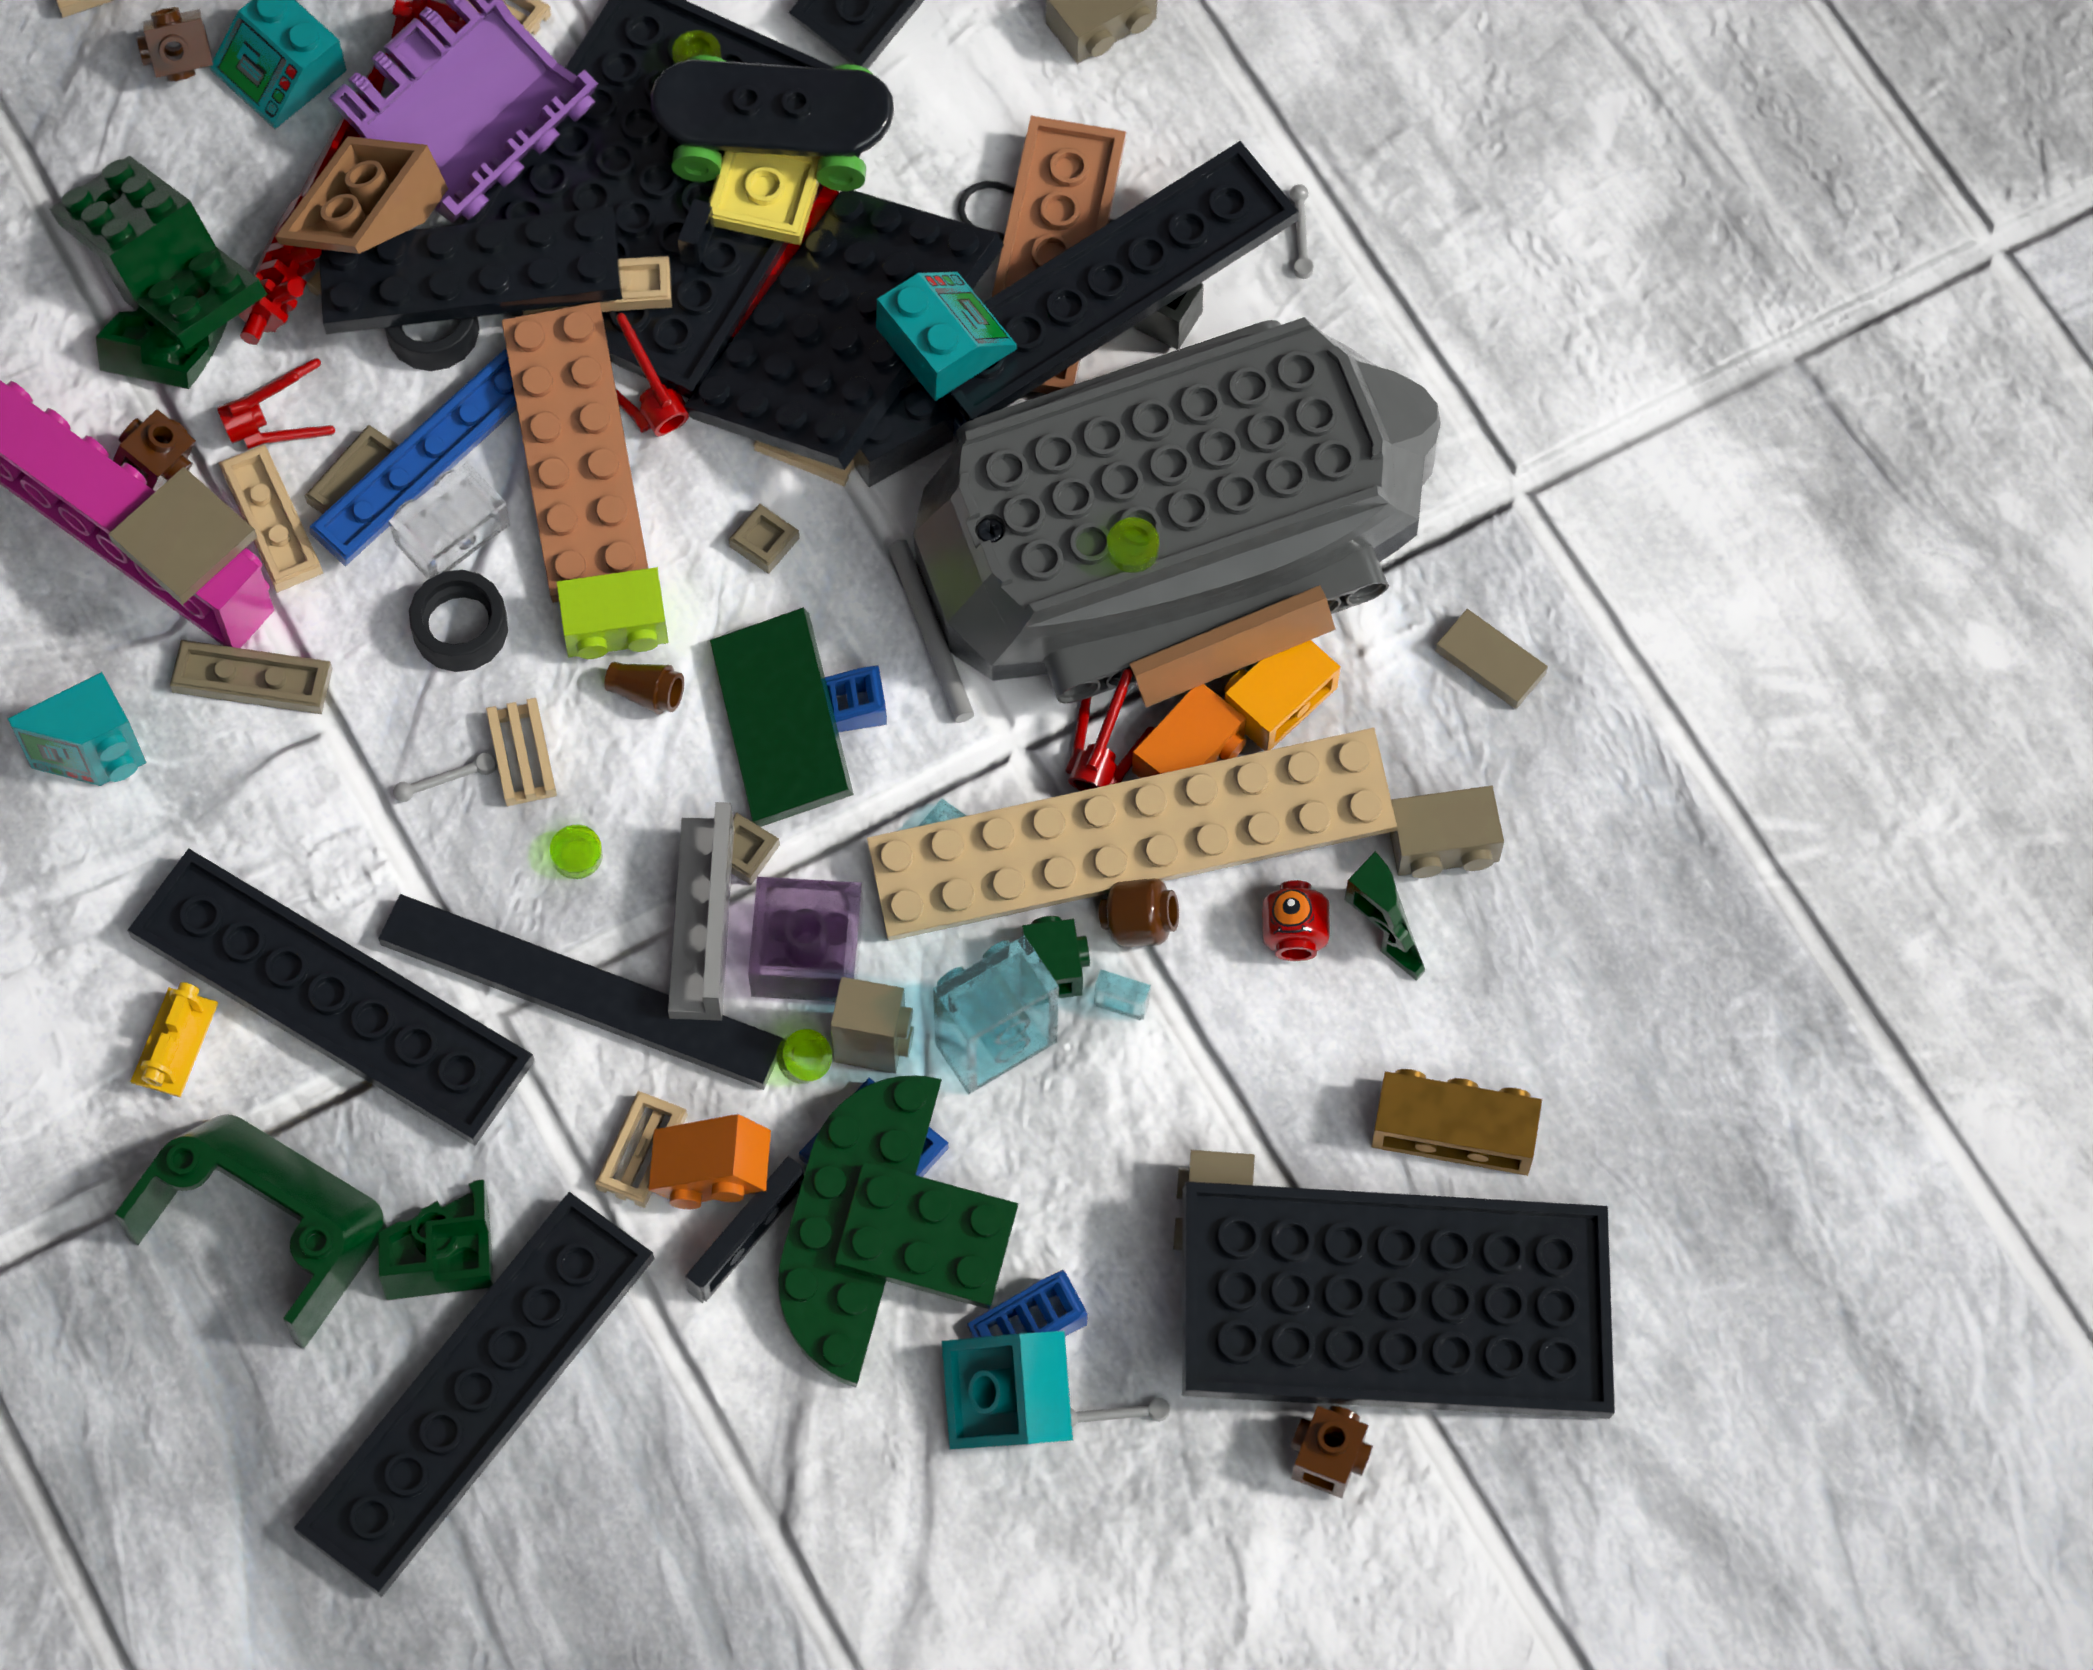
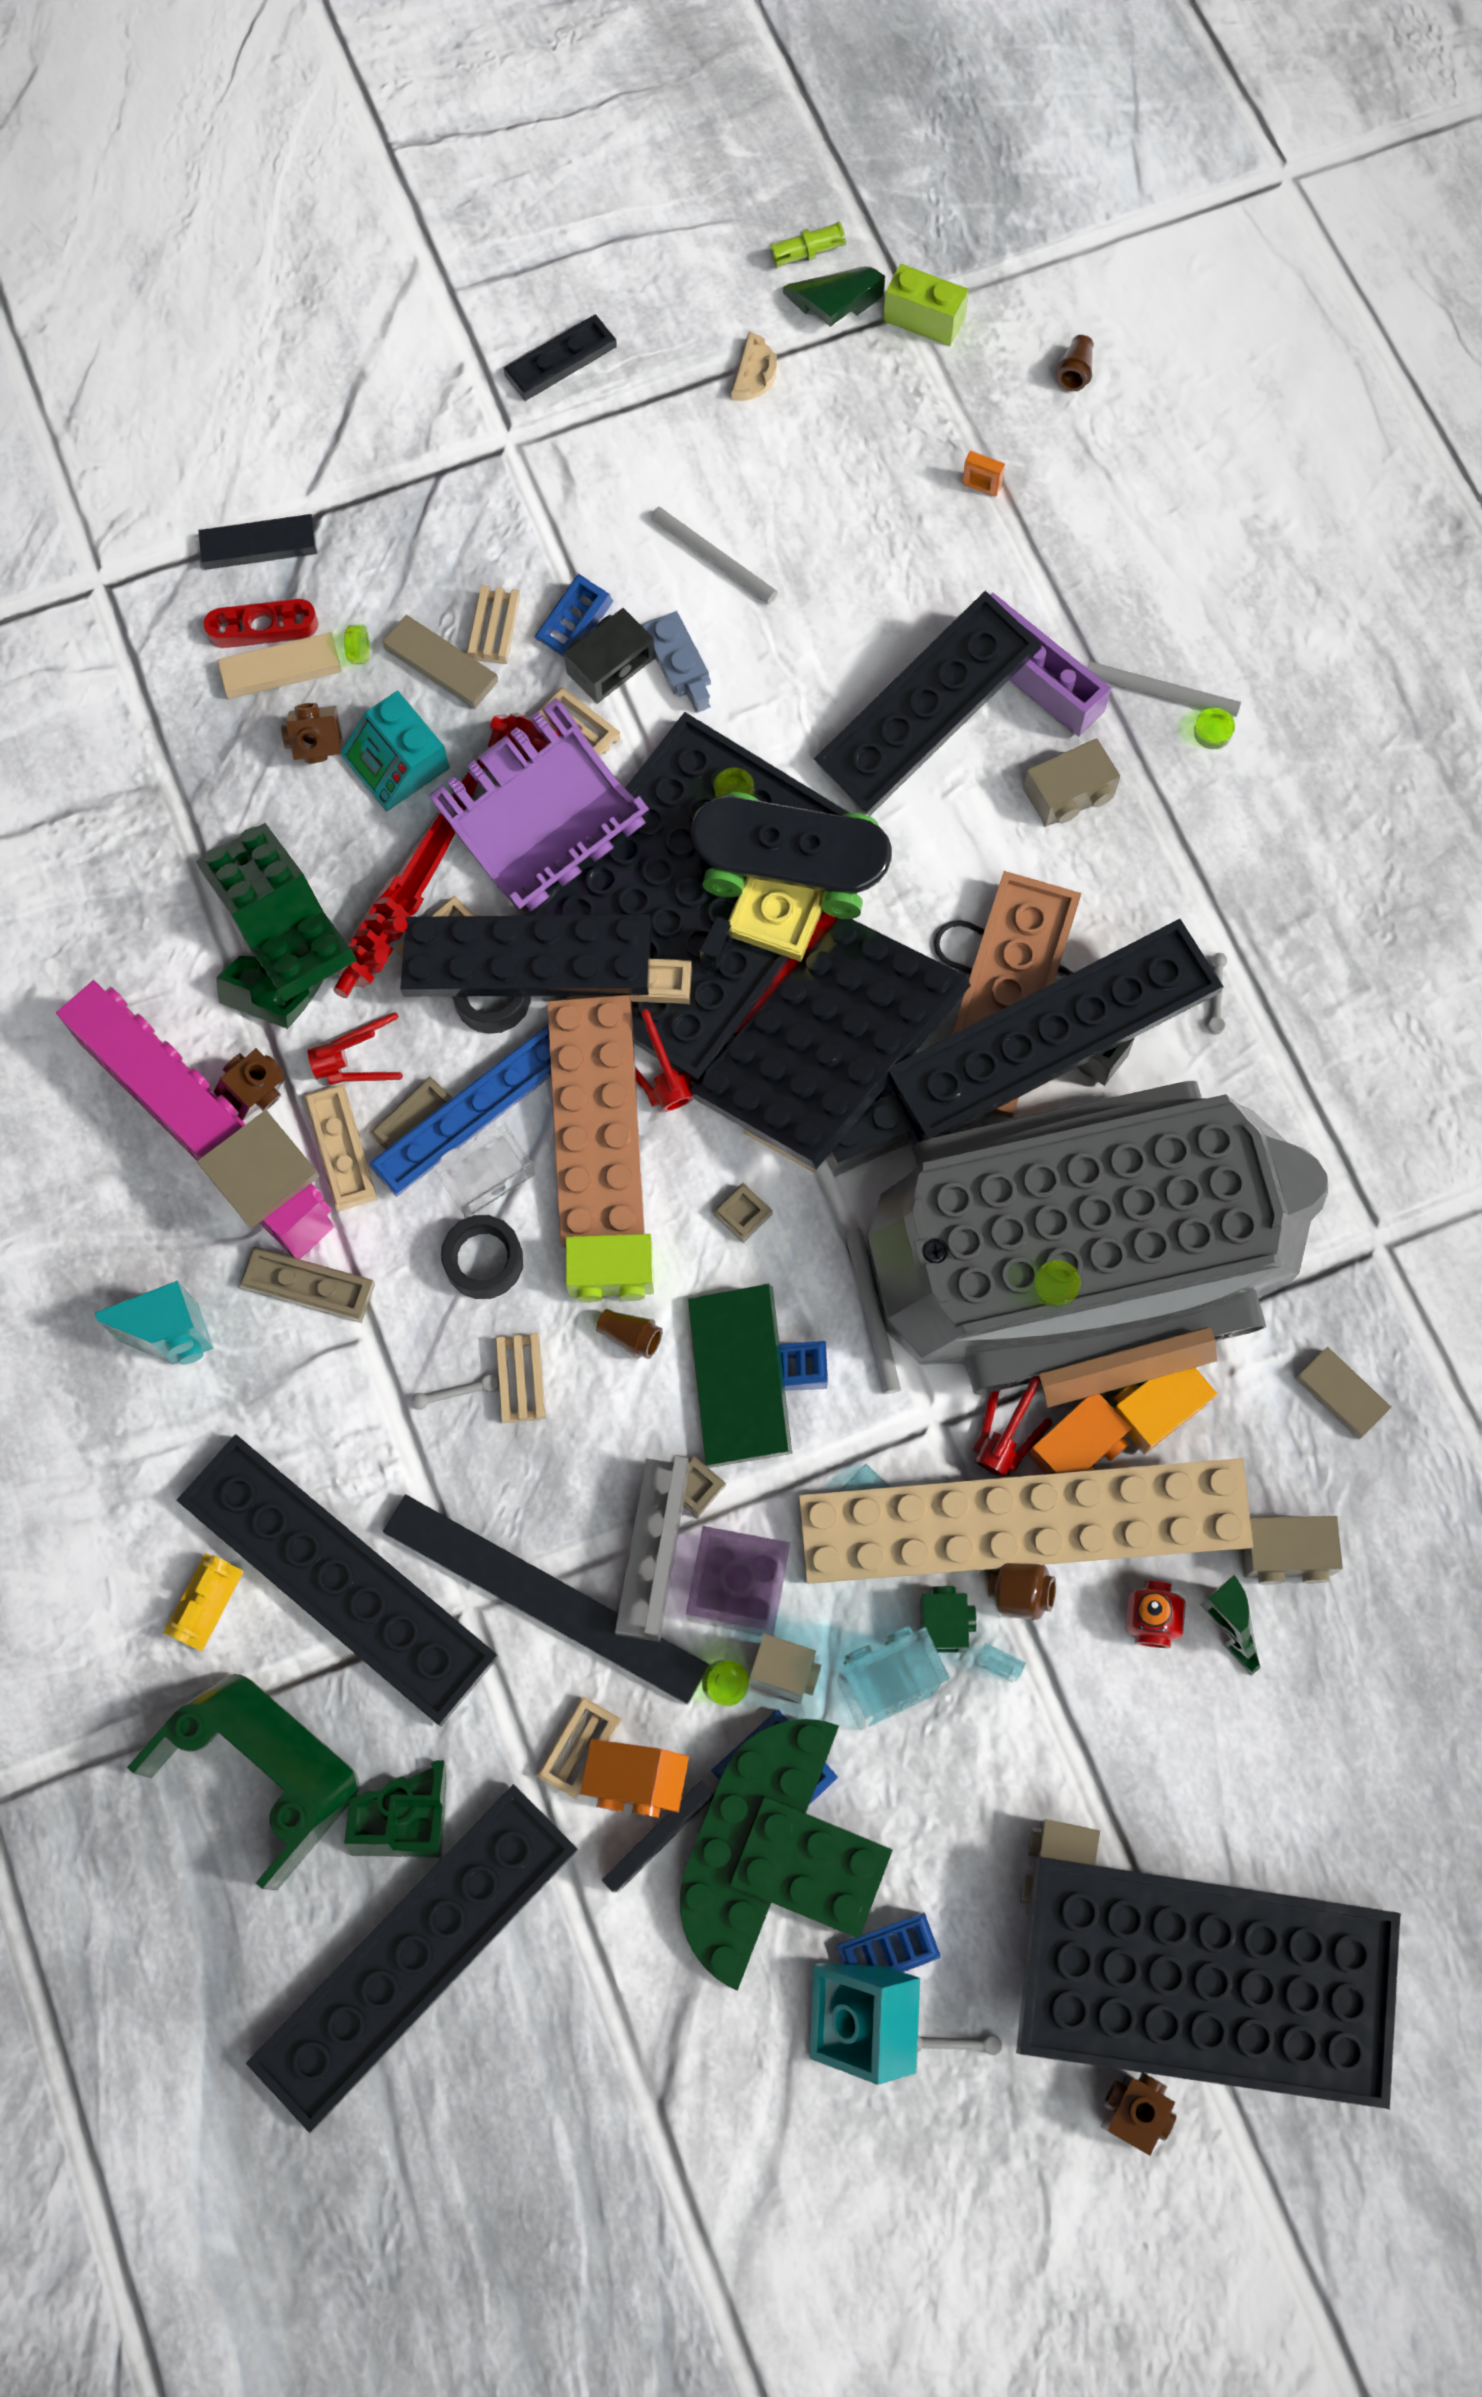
camera: 10 degrees right, 5 degrees up
medium nougat slope [275,136,448,254] -> none
clear neon green tile [550,825,603,879] -> none
teal slope [876,272,1017,401] -> none
pearl gold brick [1371,1069,1543,1176] -> none

